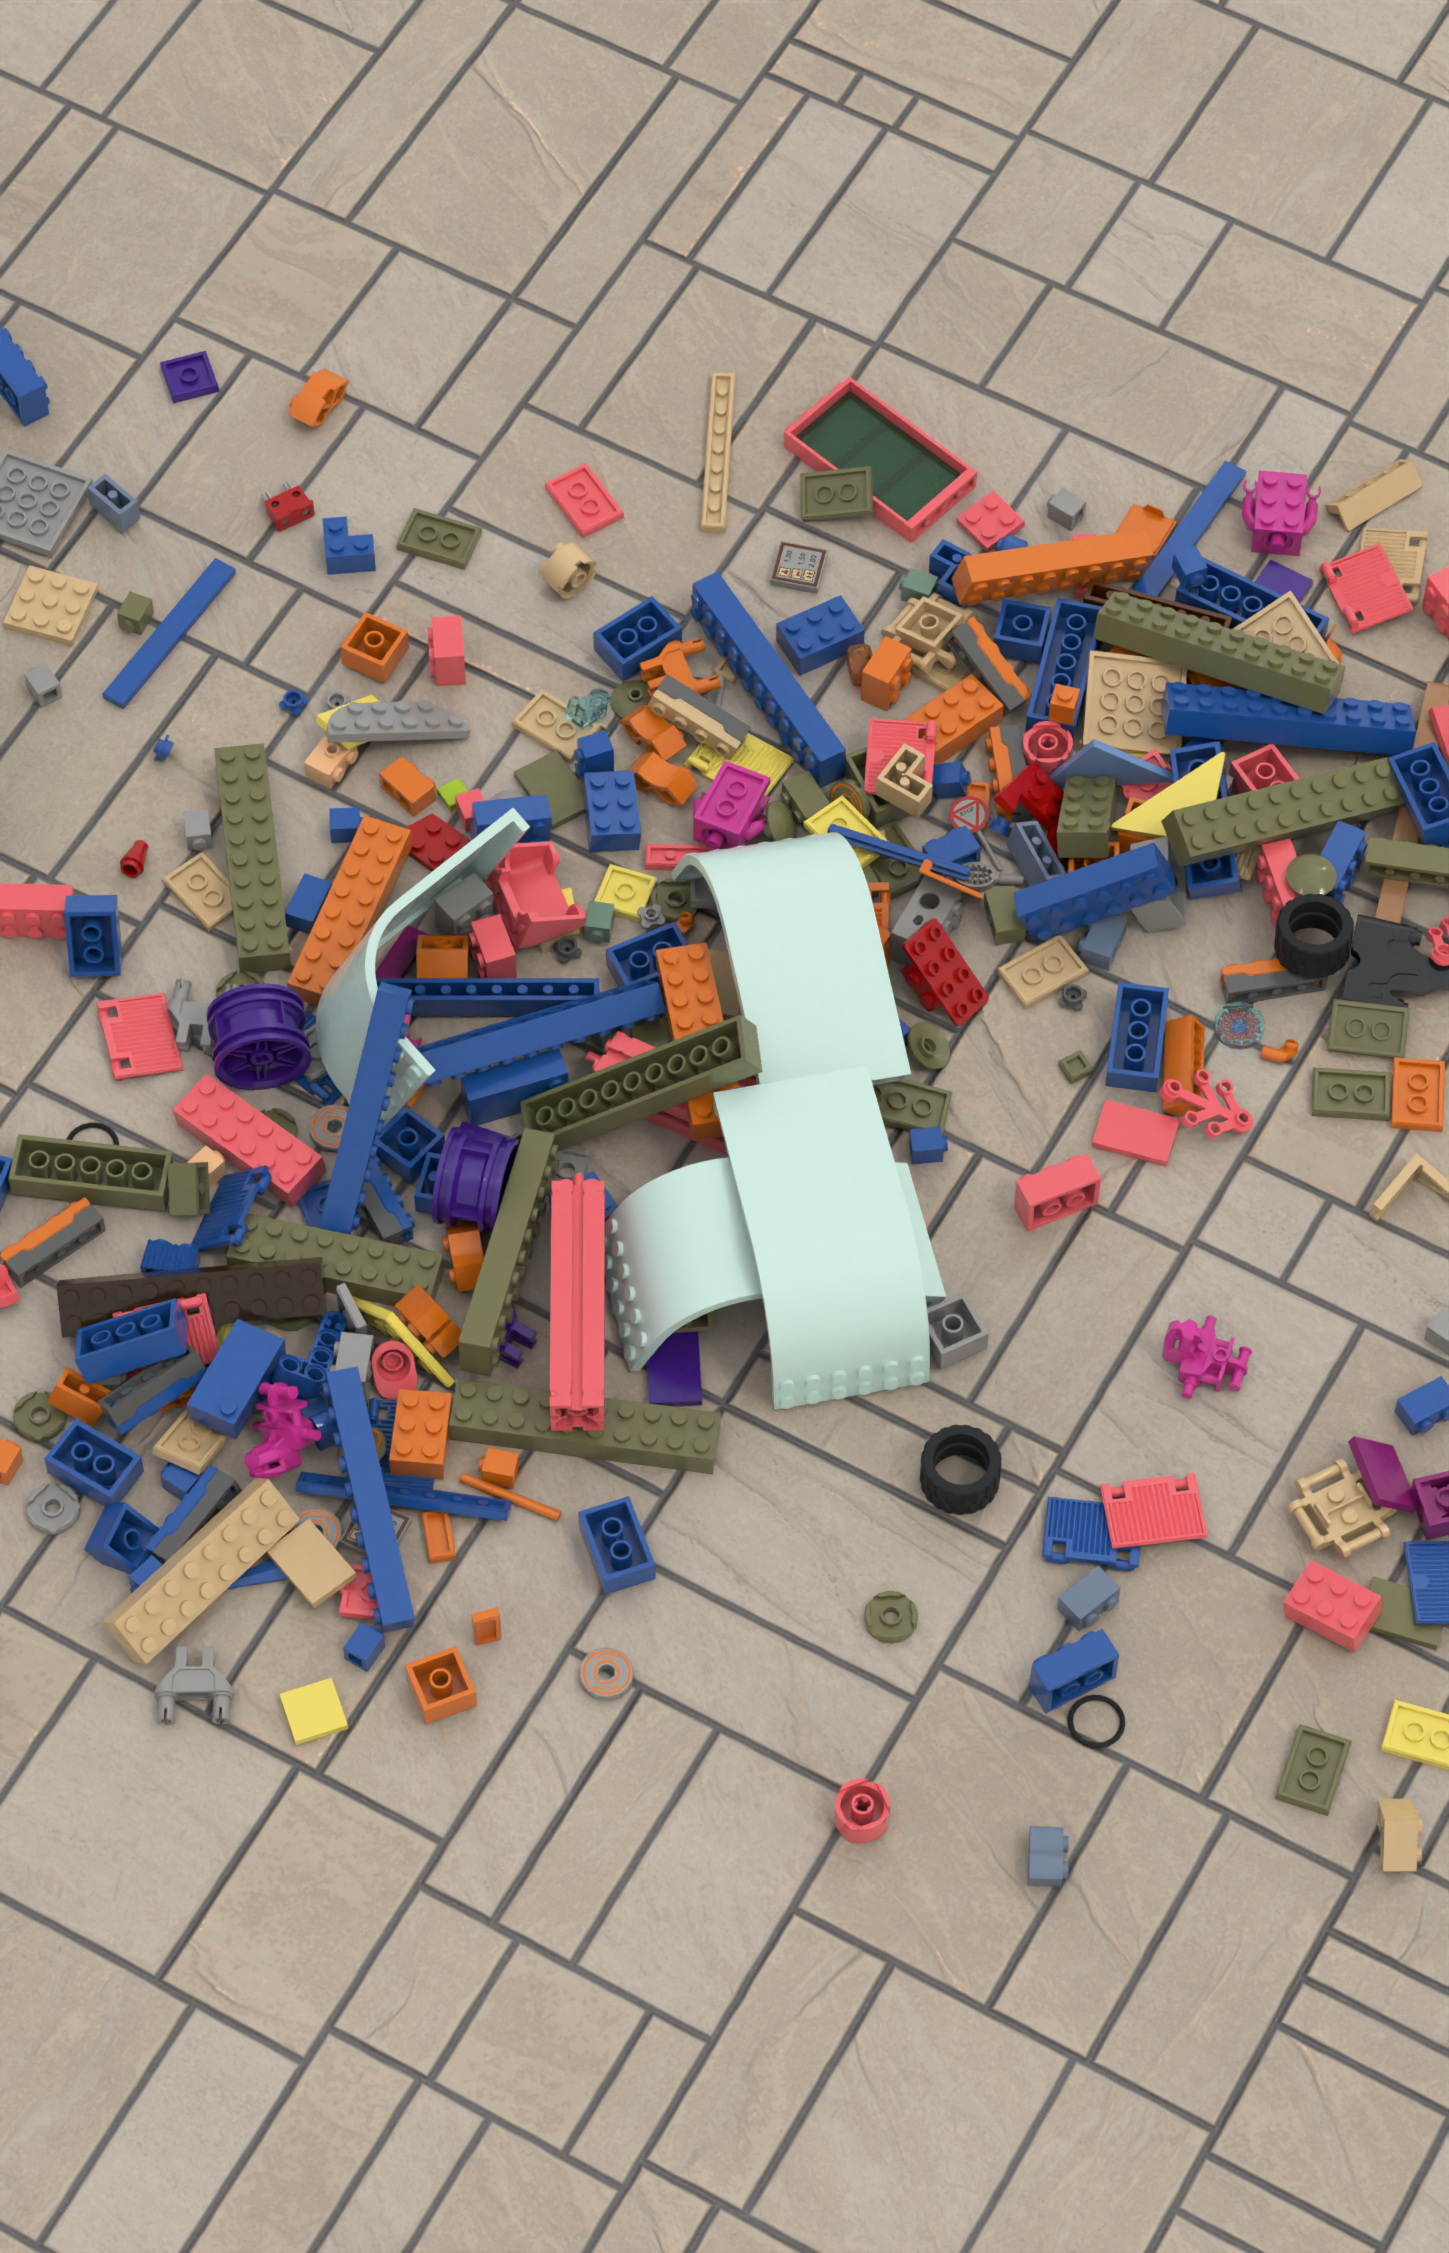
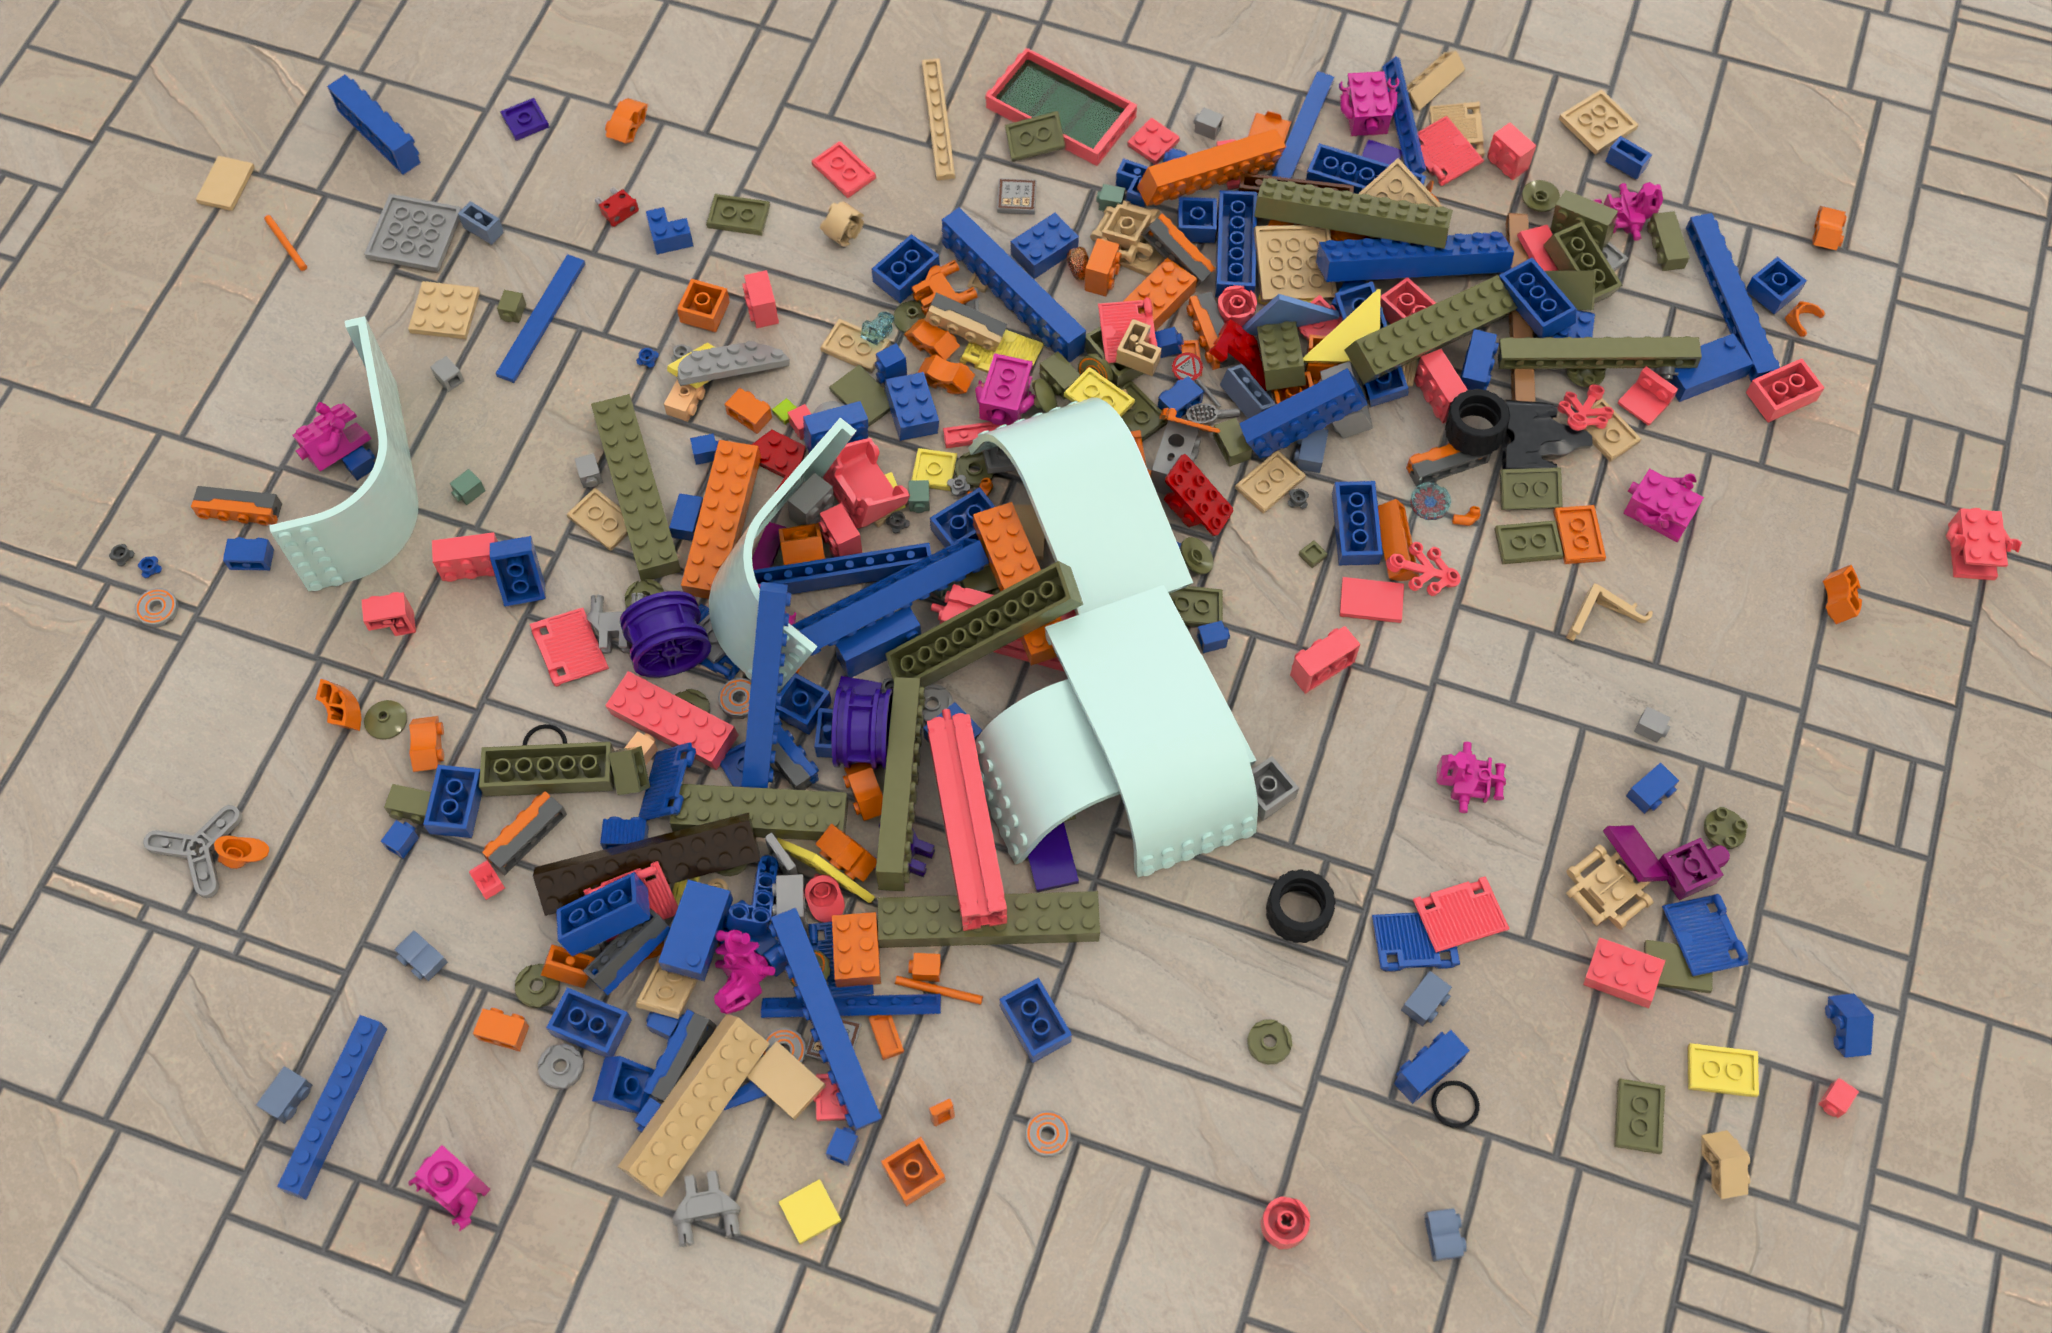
camera: 10 degrees left, 5 degrees up
red cone [120,840,149,877] -> none
blue plate [153,734,174,761] -> none
blue axle [827,824,971,882] -> none
blue plate [988,815,1013,837] -> none
orange brick [1048,684,1080,726] -> none
blue brick [1172,545,1208,589] -> none
olive dish [1286,854,1337,896] -> none
none -> sand green brick [450,469,485,505]
none -> blue tile [1382,56,1426,174]

